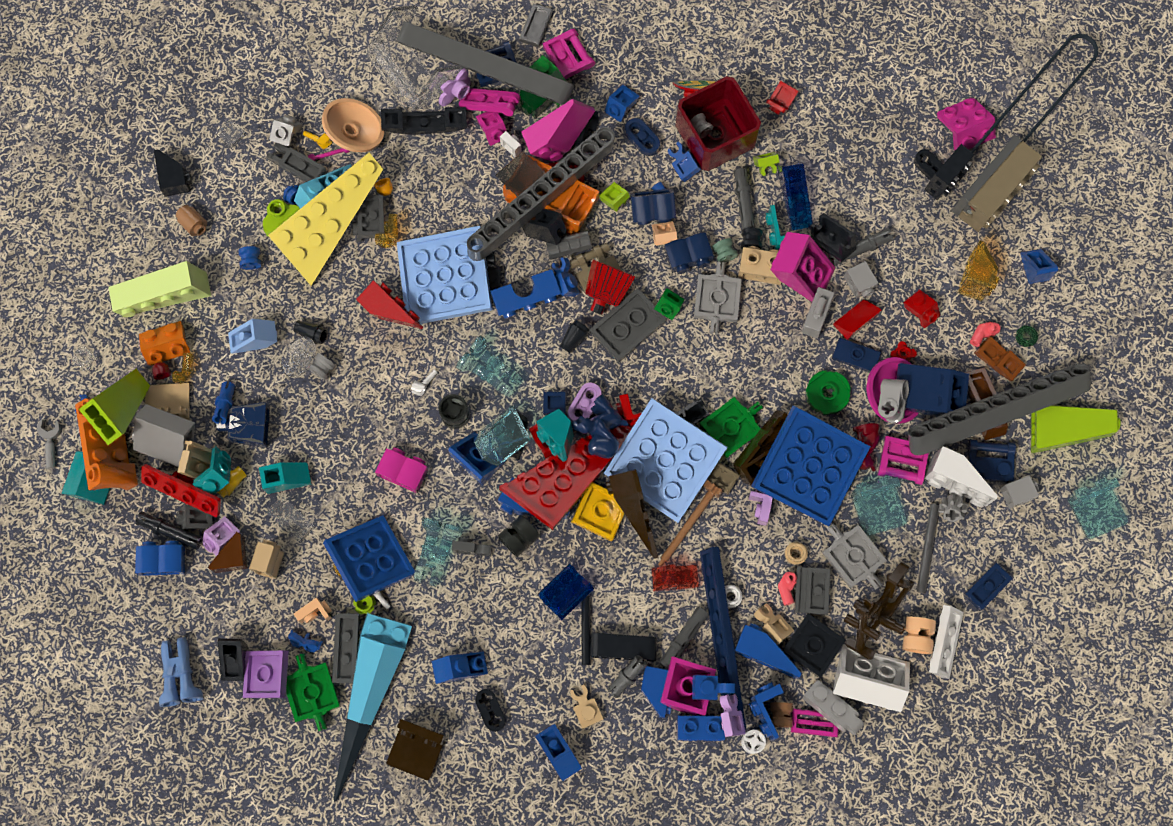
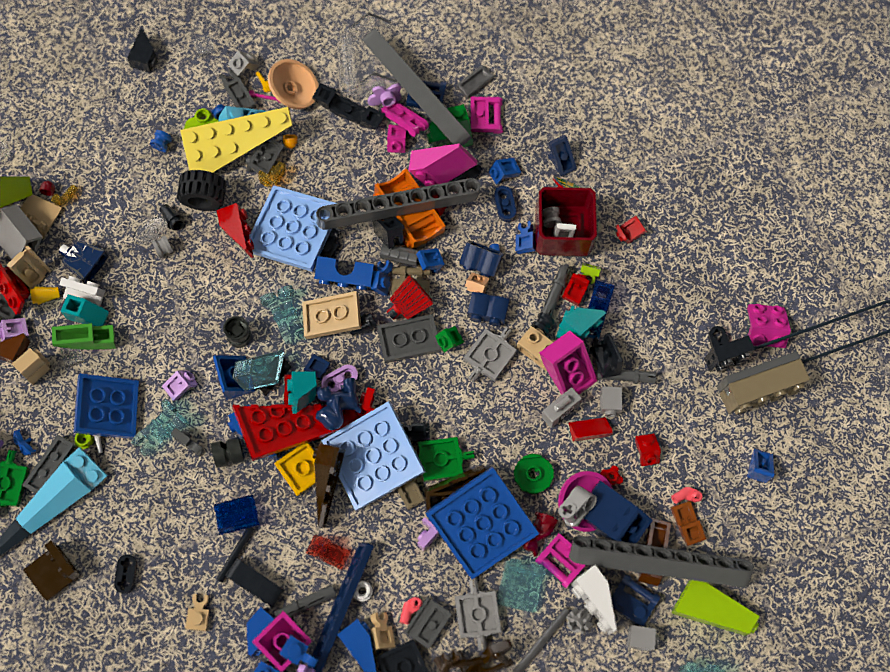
camera: 25 degrees right, 5 degrees down
yellowish green wedge [108,261,211,317] -> none
orange bracket [139,321,190,366] -> none
medium nougat brick [175,205,207,236] -> none
teal bracket [193,446,231,495] -> none
blue pin [212,381,236,424] -> none
light blue slope [228,319,277,354] -> none
light nougat bracket [294,598,332,623] -> none
dark pink brick [375,447,428,493] -> none
white hand [411,370,437,396] -> none
blue slope [432,651,488,684] -> none
clear smoke piece [496,151,546,197] -> none
white plate [500,131,522,158] -> none
blue slope [535,723,582,781] -> none
lime tile [599,182,630,212] -> none
dark grey pin [607,655,647,698] -> none
medium nougat piece [658,480,723,567] -> none
sand green wheel [712,238,738,264] -> none
tan plate [785,542,808,565] -> none
dark blue plate [832,338,881,373] -> none
clear yellow slope [957,240,999,302] -> none
clear green plate [1015,326,1038,347] -> none
none -> bright green slope [52,323,116,350]
none -> white bracket [59,276,105,306]
none -> lavender bracket [162,370,198,401]
none -> black tyre [176,170,227,211]
none -> tan plate [302,291,361,339]
none -> blue bracket [416,248,445,273]
none -> dark blue slope [548,135,577,176]
none -> white slope [553,223,576,237]
none -> teal slope [559,307,606,340]
none -> red bracket [562,273,590,306]

